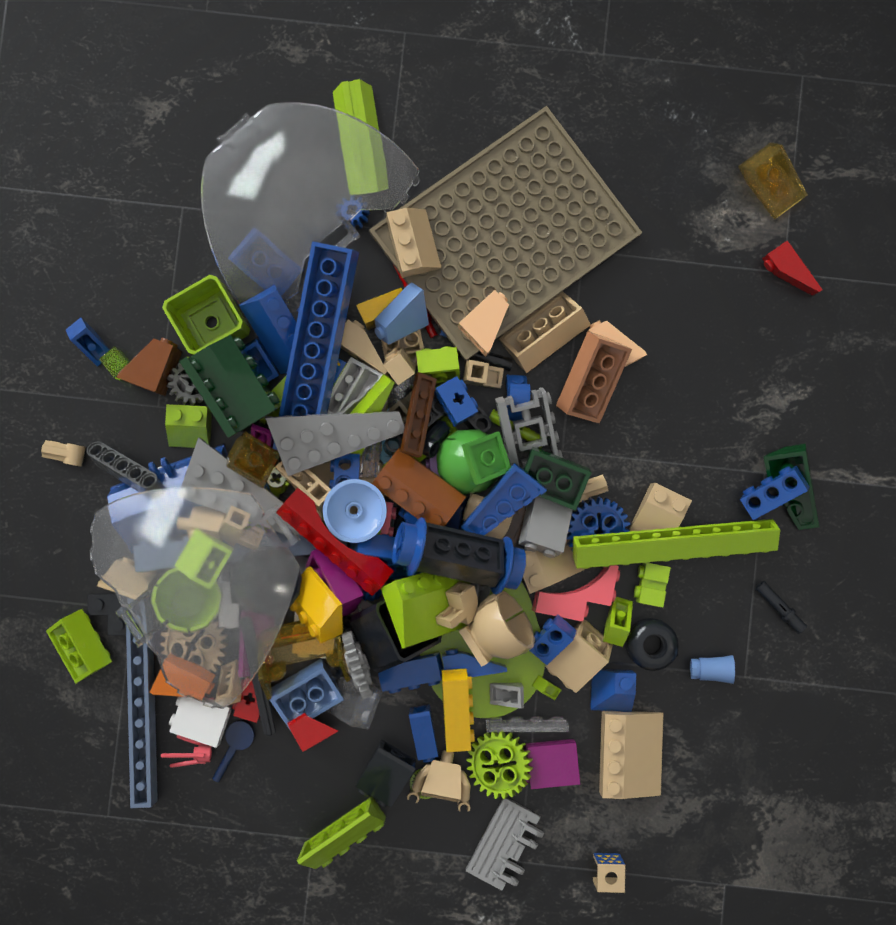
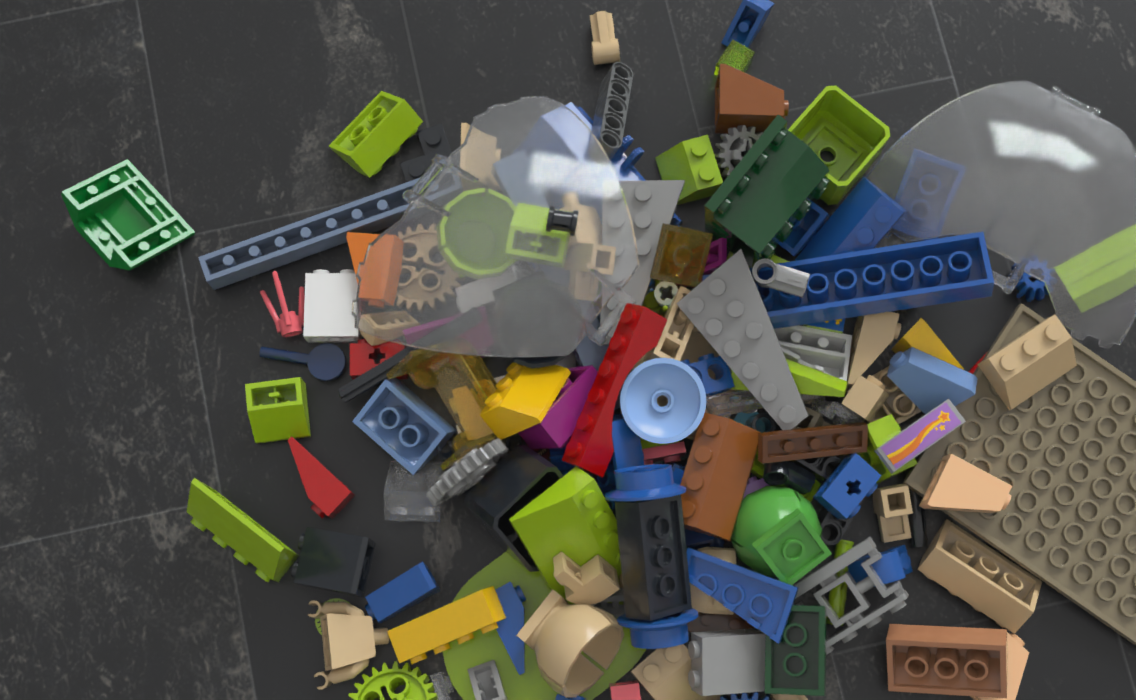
camera: 75 degrees right, 10 degrees down
red slope [287,713,338,752] -> none
blue brick [378,652,444,694] -> none
none -> green slope [61,159,195,270]
none -> lime slope [245,377,311,444]
none -> red slope [288,436,355,519]
none -> black bush [546,206,579,236]
none -> light grey piece [752,259,810,298]
none -> slope [875,399,966,474]

